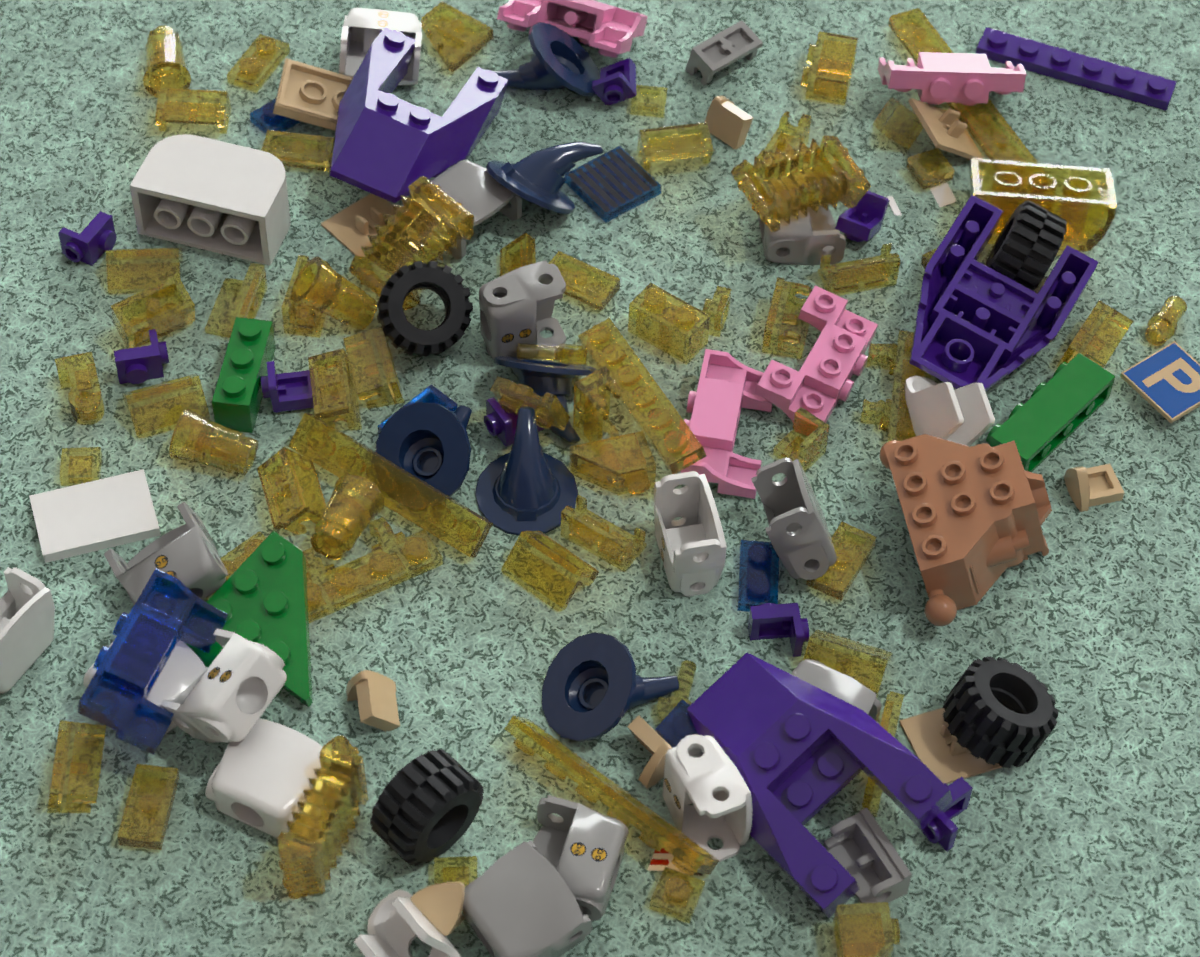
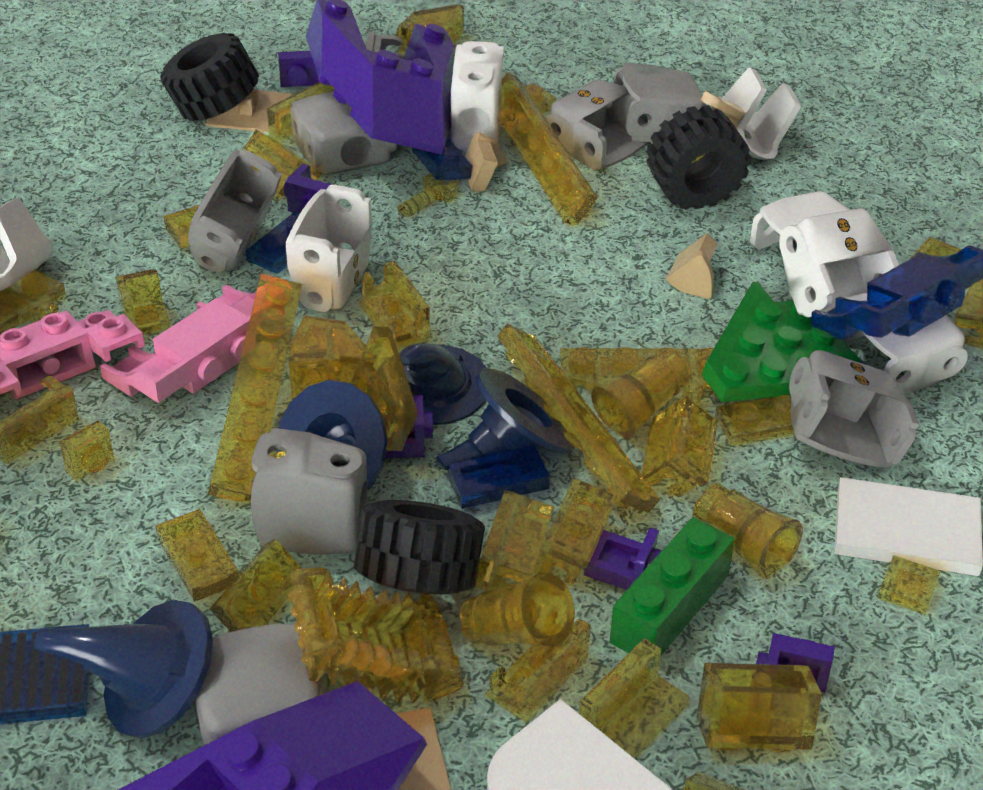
camera: 150 degrees left, 10 degrees down
clear yellow leg [55,351,105,425] -> none
clear yellow panel [122,374,210,438] -> none
clear yellow piece [278,735,368,899] -> none
clear yellow panel [501,531,599,611] -> none
dark blue piece [542,632,679,742] -> none
clear yellow brick [628,282,710,365] -> none
nougat piece [880,434,1052,626] -> none

